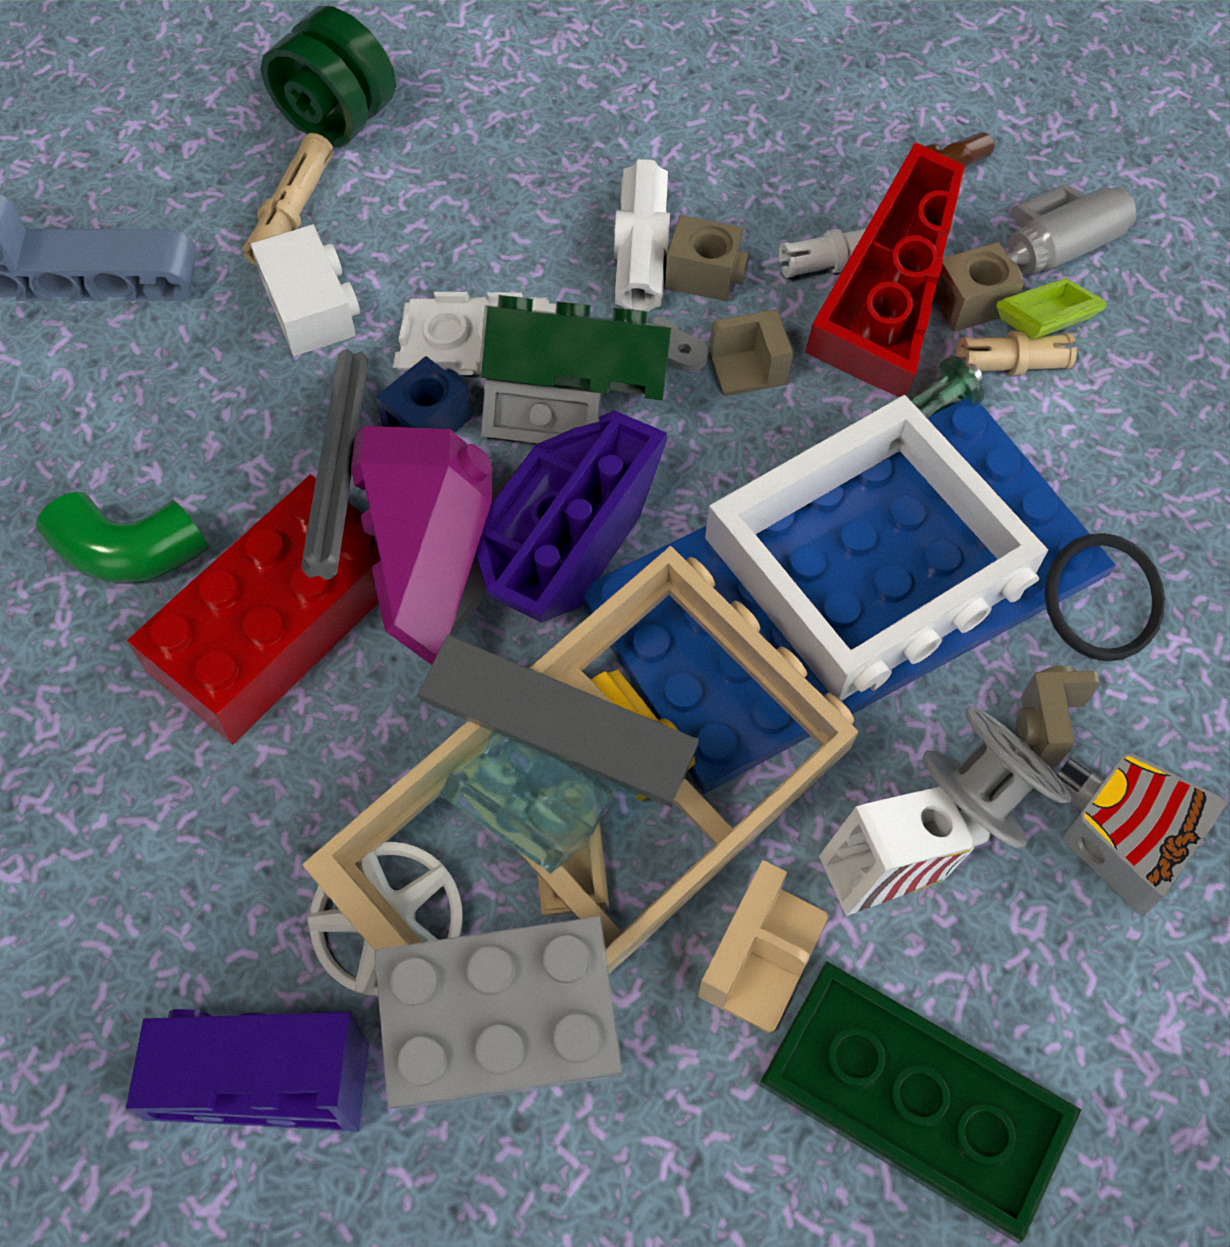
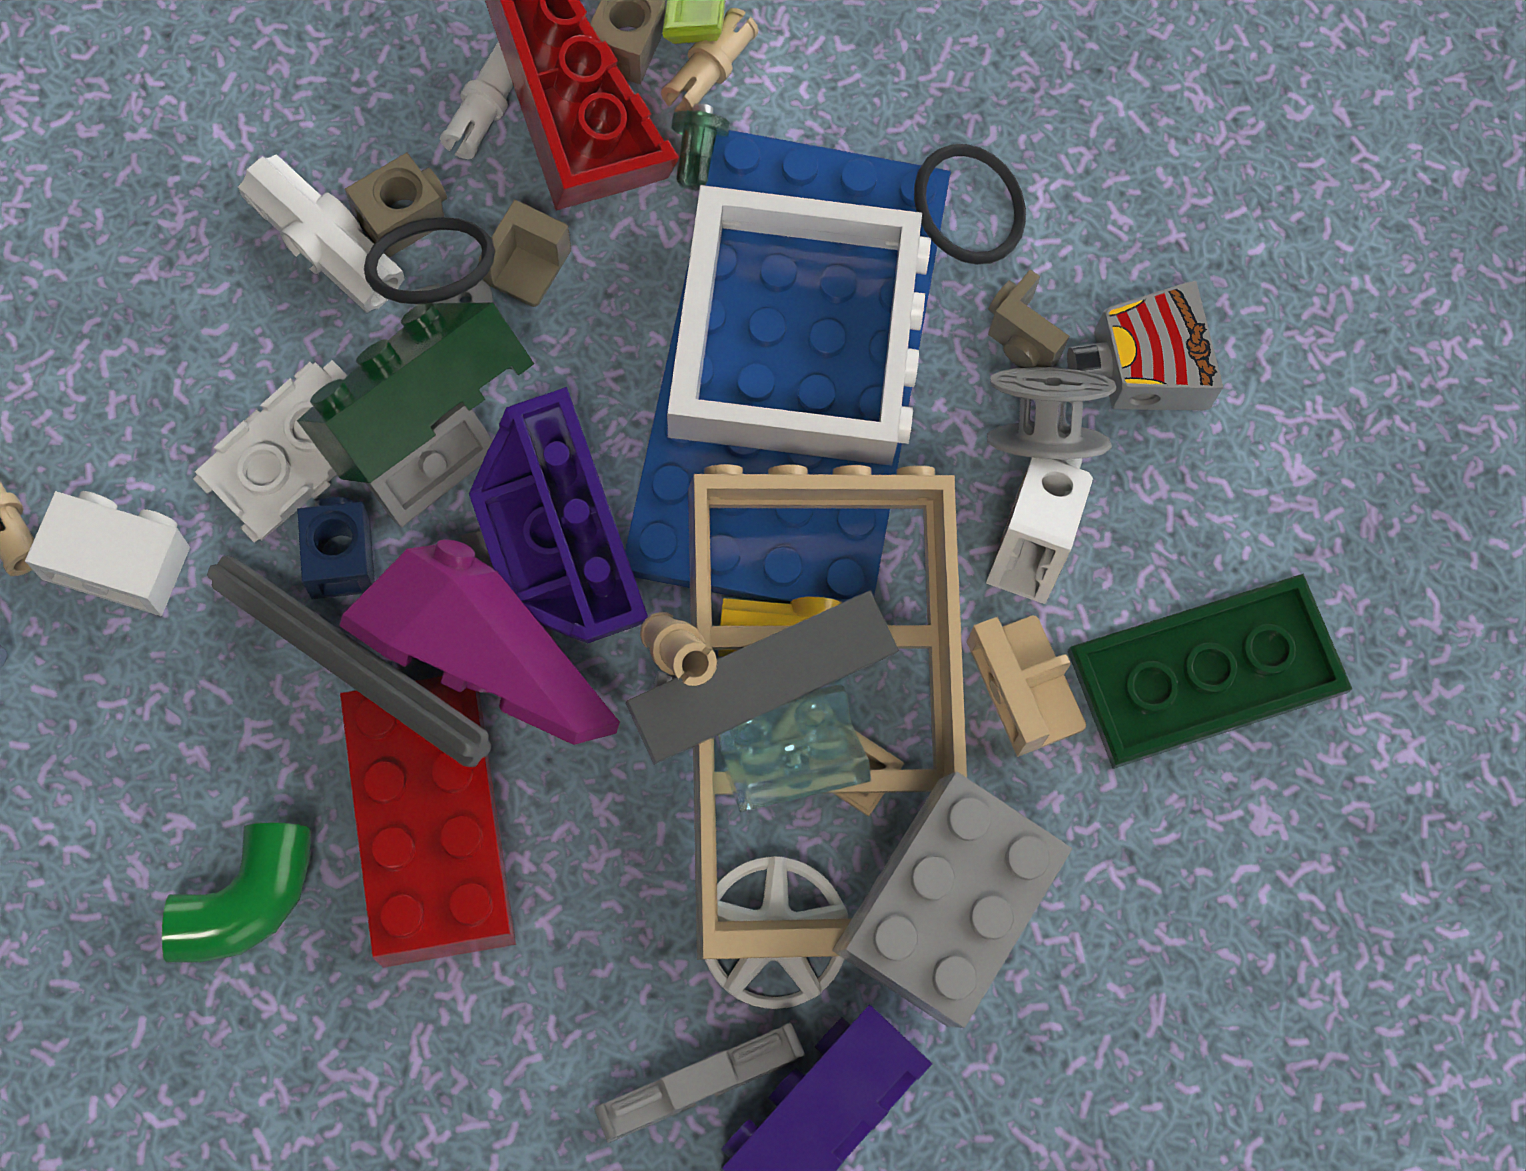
camera: 55 degrees left, 10 degrees up
none -> black tyre [364,217,495,304]
none -> light grey piece [594,1023,805,1143]
none -> tan pin [640,612,717,686]

